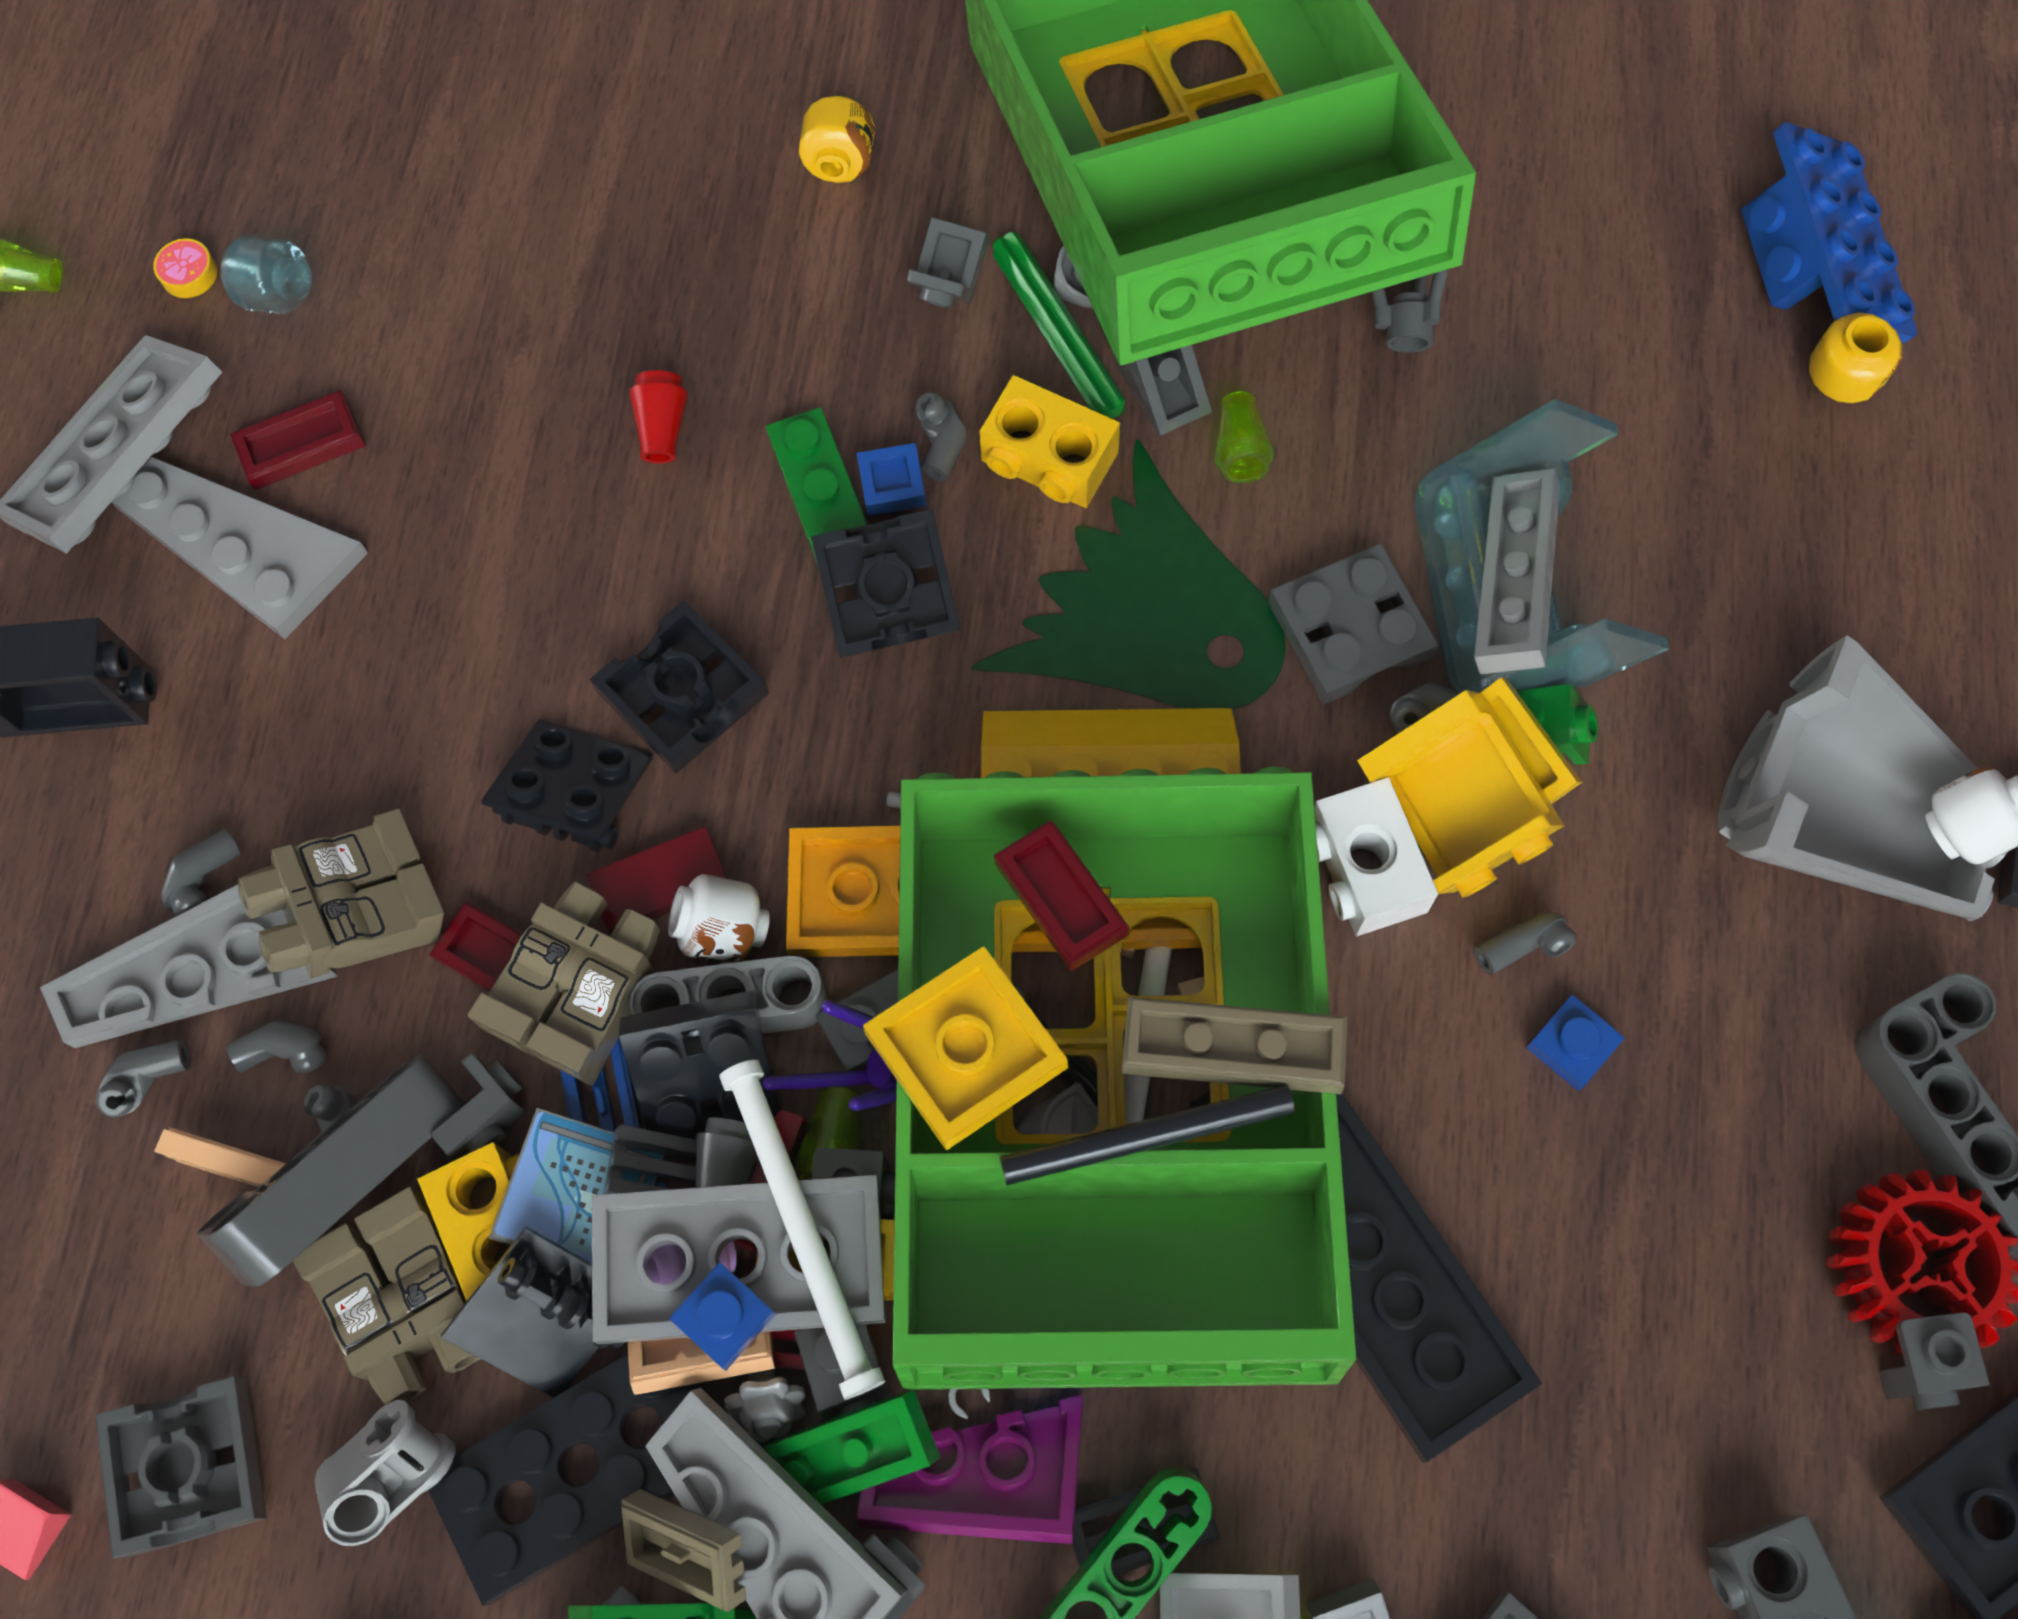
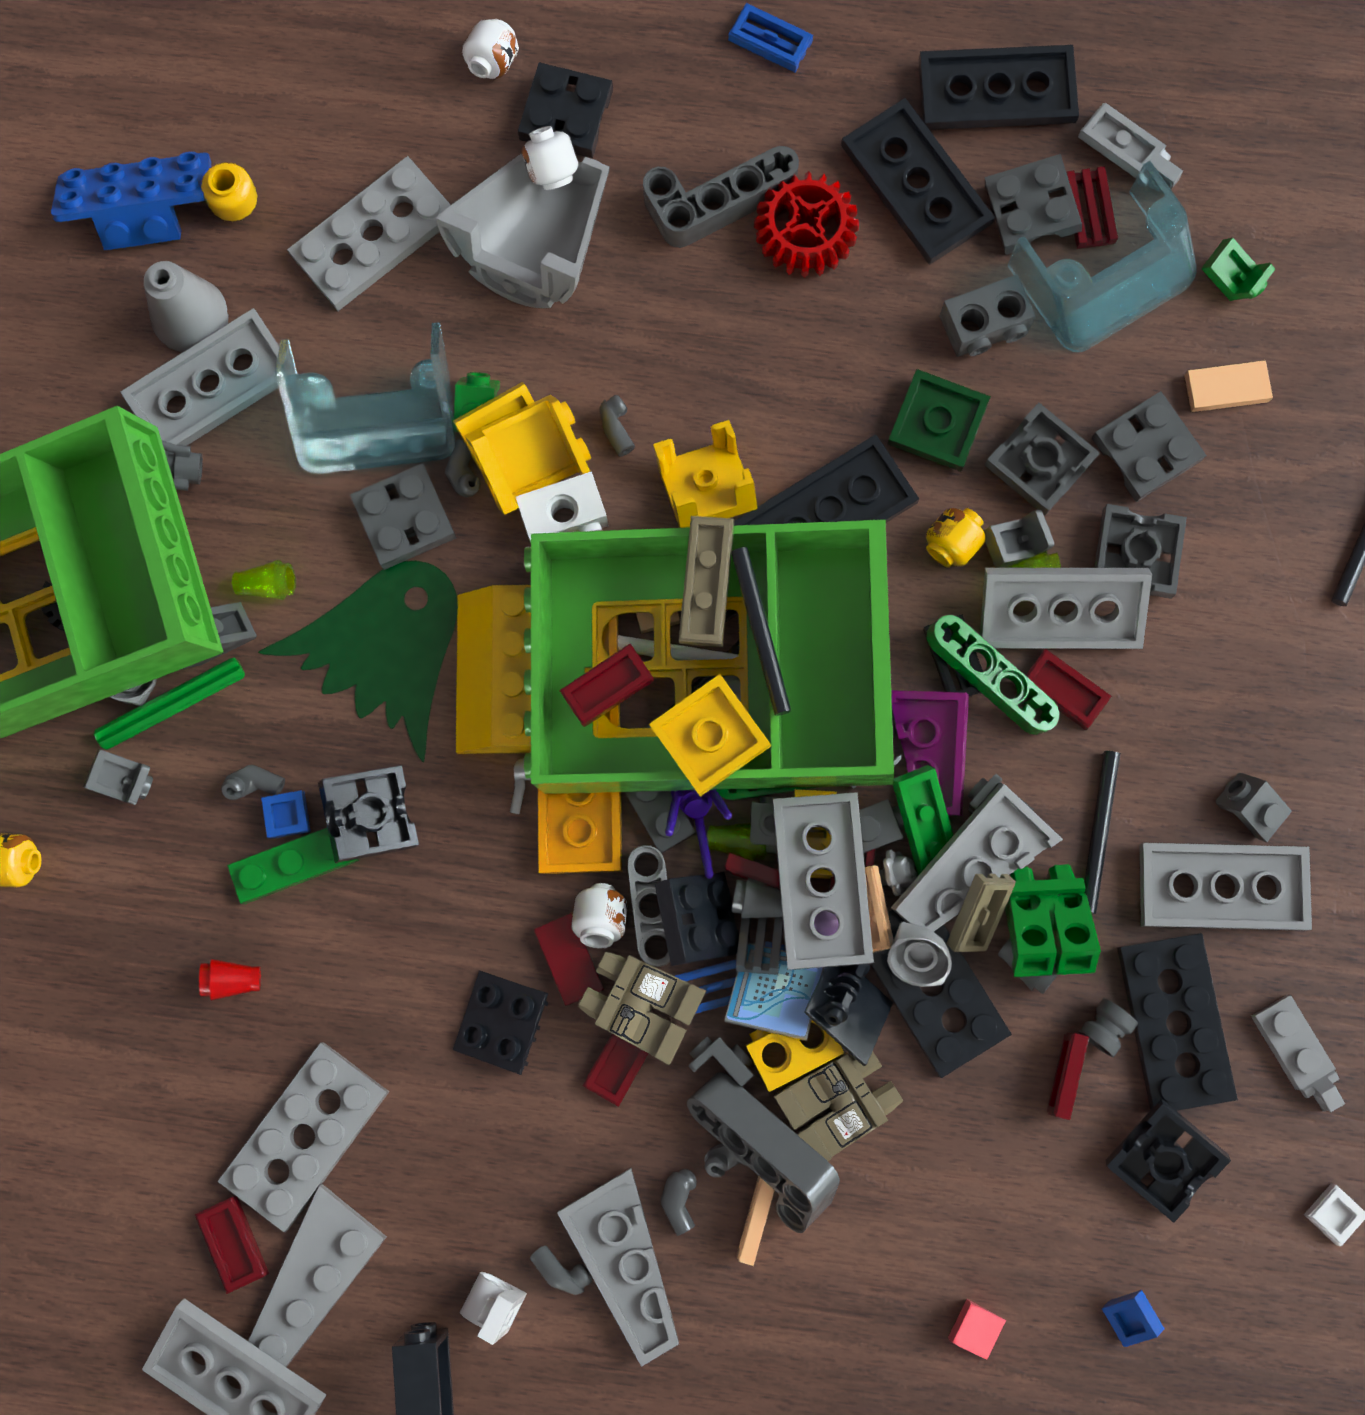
camera: 90 degrees left, 10 degrees up
dark grey brick [95,1376,267,1558] -> none
dark grey arm [96,1039,191,1118] -> none
tile [153,238,218,298] -> none
clear light blue head [221,235,312,314] -> none
dark tan hips [238,809,444,979] -> none
light grey piece [314,1400,456,1546] -> none
black brick [590,600,769,774] -> none
blue plate [669,1262,776,1371] -> none
white bar [719,1060,885,1400] -> none
yellow brick [979,375,1120,509] -> none
light grey plate [1474,468,1560,674] -> none
blue plate [1526,994,1625,1091] -> none
dark grey bracket [1879,1313,1990,1411] -> none
none -> light grey plate [121,308,298,458]
none -> light grey cone [144,261,229,353]
none -> light grey plate [218,1042,389,1232]
none -> light grey plate [287,156,450,311]
none -> white plate [460,1272,527,1345]
none -> yellow panel [653,420,758,528]
none -> dark green plate [887,369,991,472]
none -> light grey hat [887,922,952,986]
none -> yellow head [926,508,986,568]

